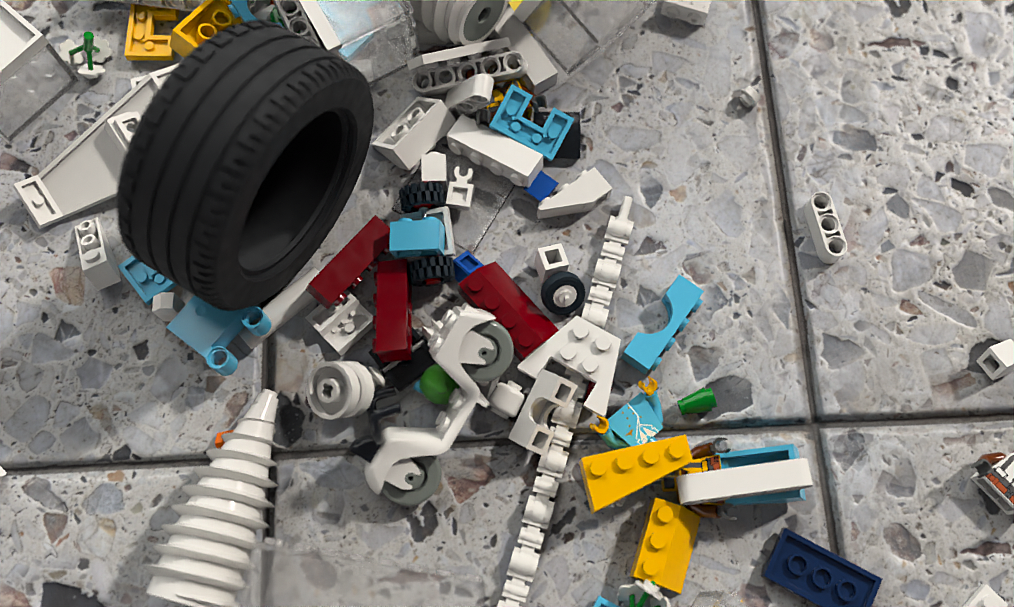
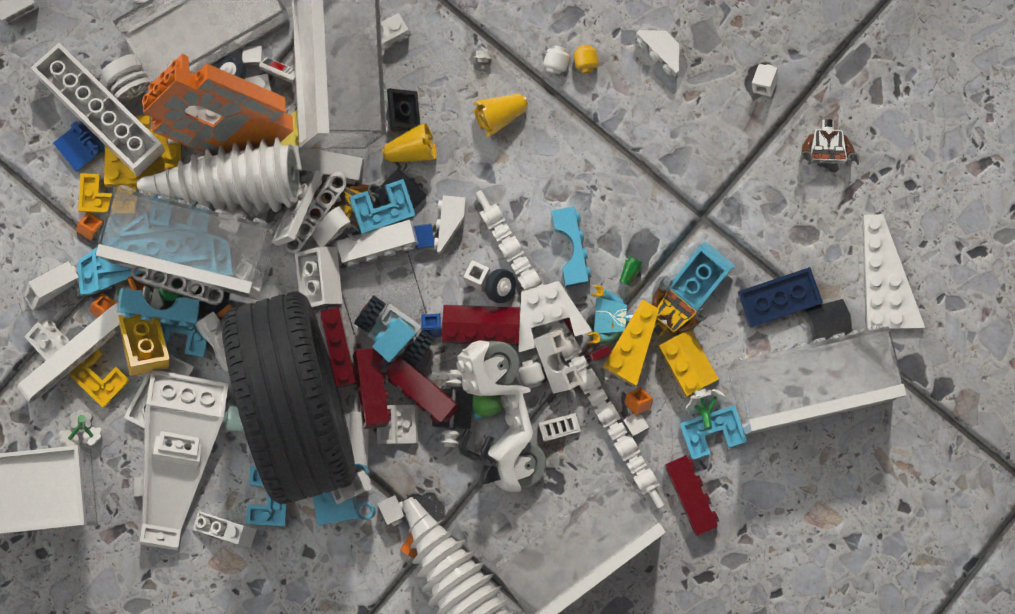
camera: 40 degrees left, 10 degrees up
white piece [152,292,186,322] -> none
white wheel [306,361,374,420] -> none
white brick [421,152,447,190] -> none
white plate [446,167,474,210] -> none
white beam [676,458,814,505] -> none
white beam [804,191,847,264] -> none
none -> dark red brick [320,307,357,388]
none -> white brick [331,470,372,505]
none -> white brick [378,495,406,527]
none -> yellow cone [382,123,437,163]
none -> black slope [387,88,420,132]
none -> yellow cone [473,94,528,137]
none -> white slope [538,413,581,442]
none -> white head [543,46,570,75]
none -> yellow head [574,45,599,74]
none -> dark red tile [586,345,612,361]
none -> white slope [623,414,649,437]
none -> orange slope [625,387,653,415]
none -> white slope [636,30,679,77]

